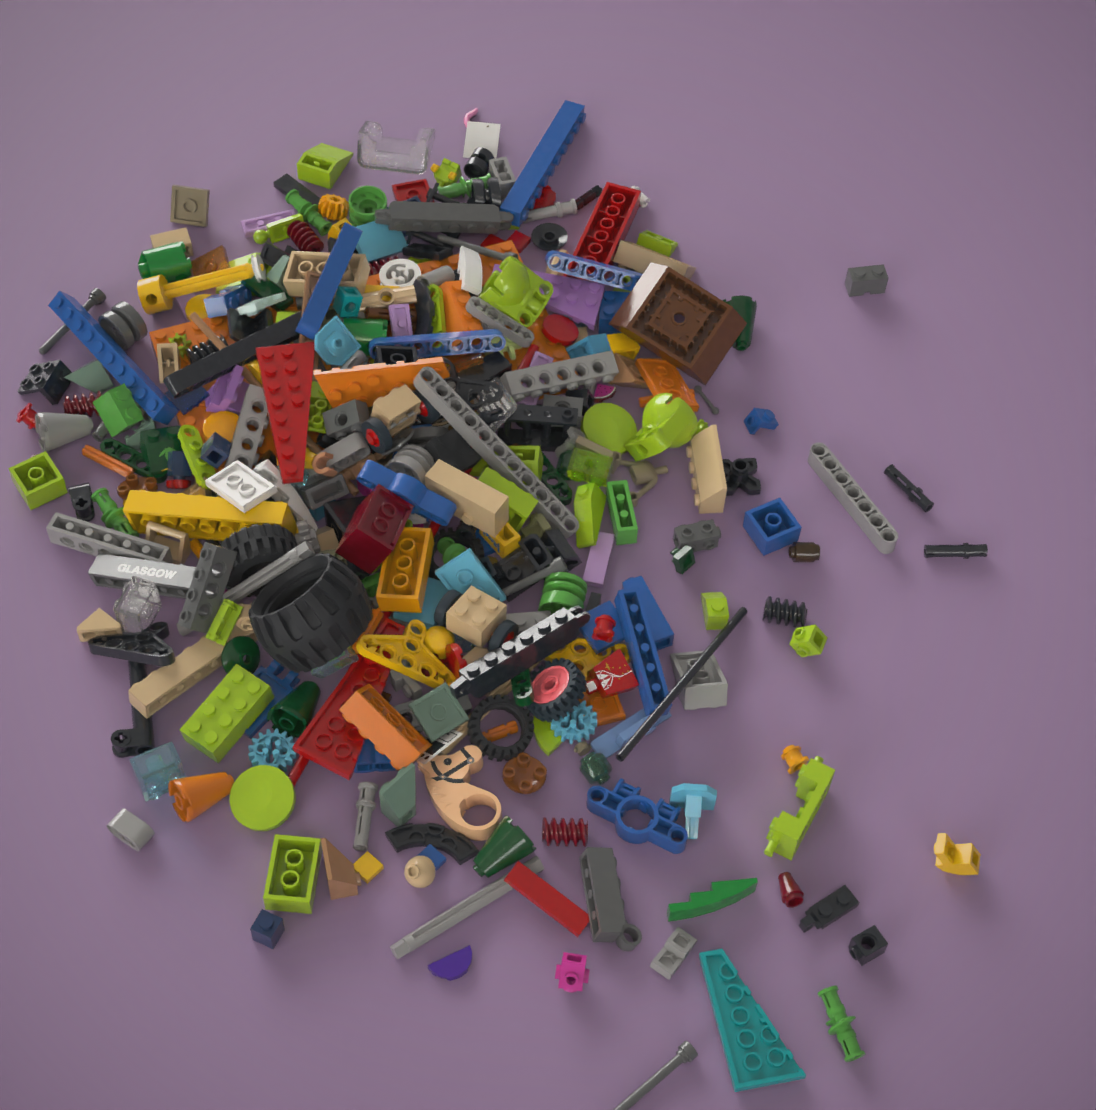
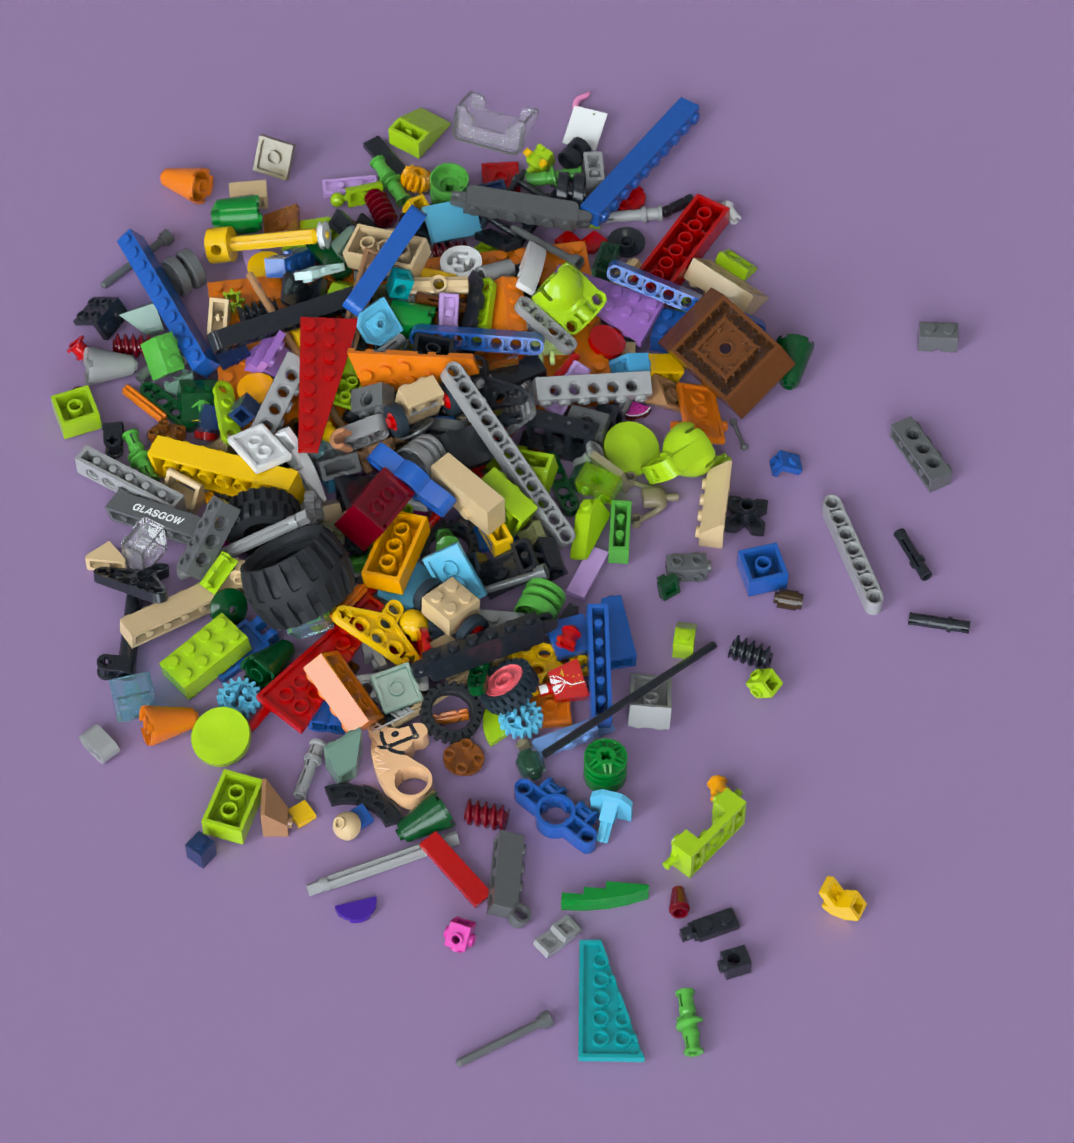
camera: 15 degrees right, 0 degrees up
none -> orange cone [160,167,214,205]
none -> green wheel [583,738,628,792]
none -> clear green brick [591,241,620,282]
none -> dark grey brick [889,416,953,492]

